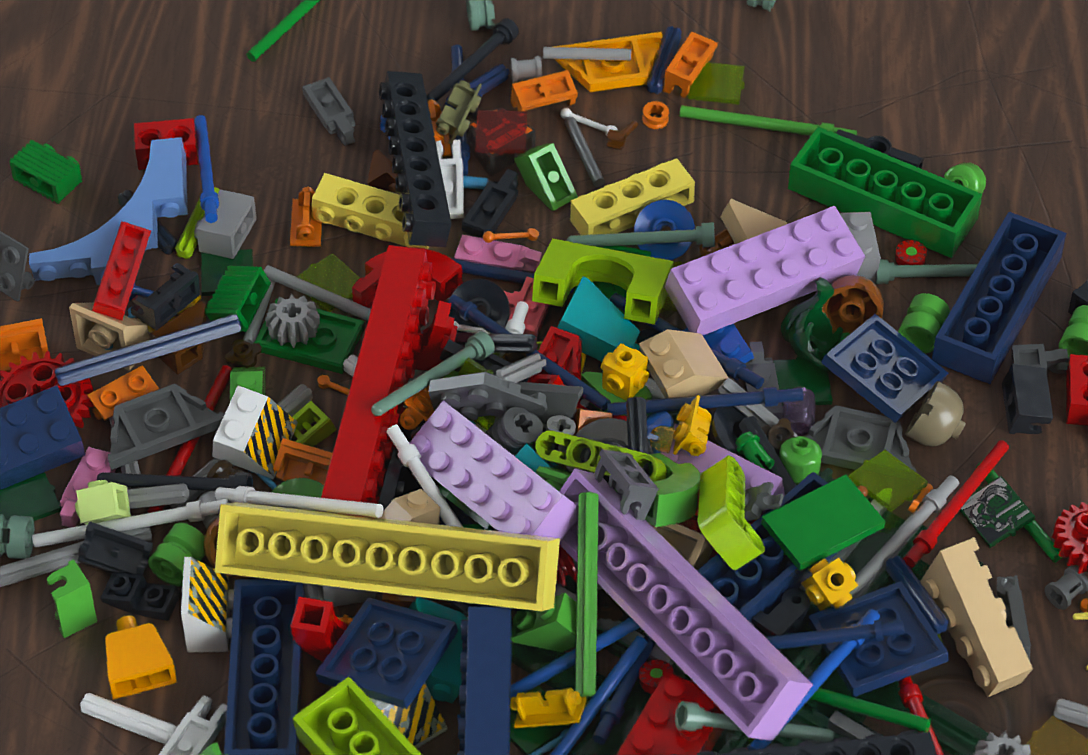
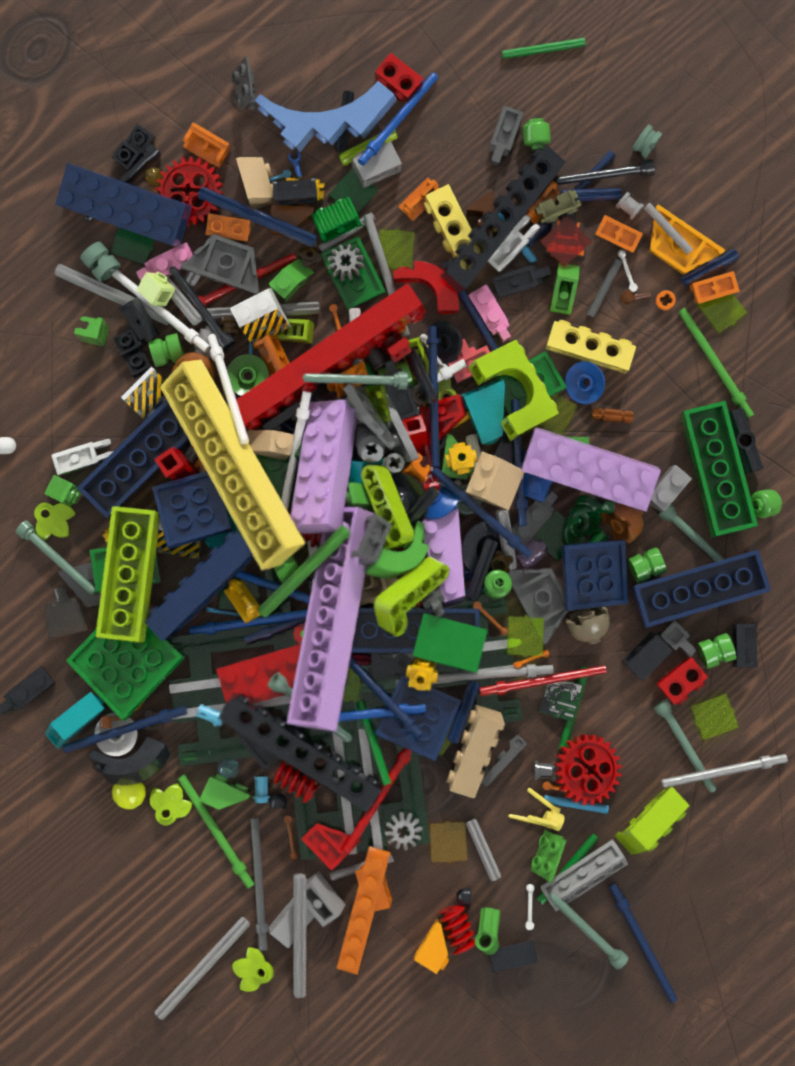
camera: 45 degrees right, 35 degrees up
green brick [9,140,82,204] -> none
white axle [80,693,177,744] -> none
red tile [91,221,151,320] -> none
light orange torso [105,615,177,700] -> none
orange hinge [482,228,539,243] -> none
light grey axle [495,353,546,383] -> none
sand green piece [567,222,715,247] -> none
clear yellow hinge [649,426,675,454] -> none
yellow hinge [672,395,712,456] -> none
tan slope [721,199,788,244] -> none
green pin [735,432,775,470] -> none
red tile [895,240,927,265] -> none
none -> bright green head [522,118,551,151]

